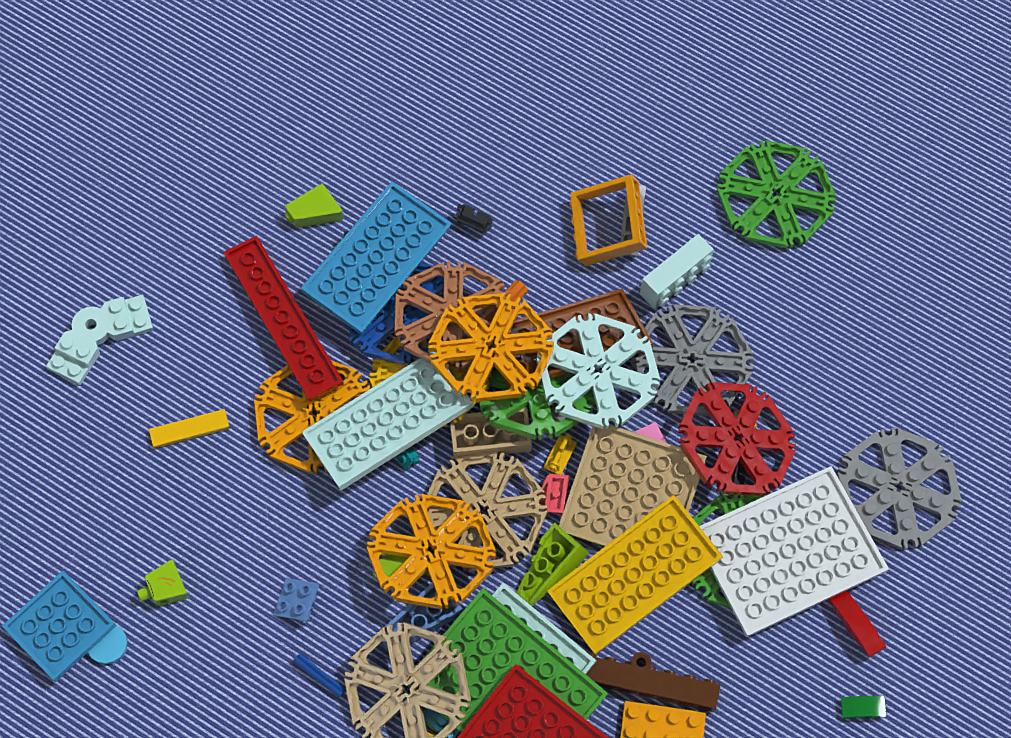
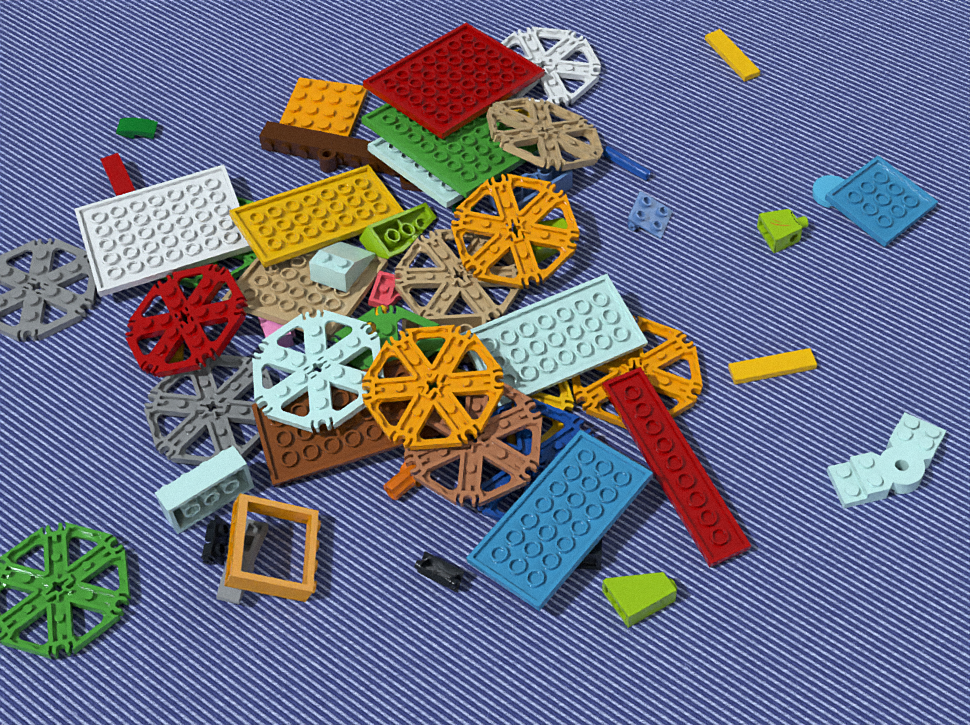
camera: 170 degrees left, 15 degrees down
none -> black hinge [201,515,230,566]
none -> light aqua slope [309,242,375,292]

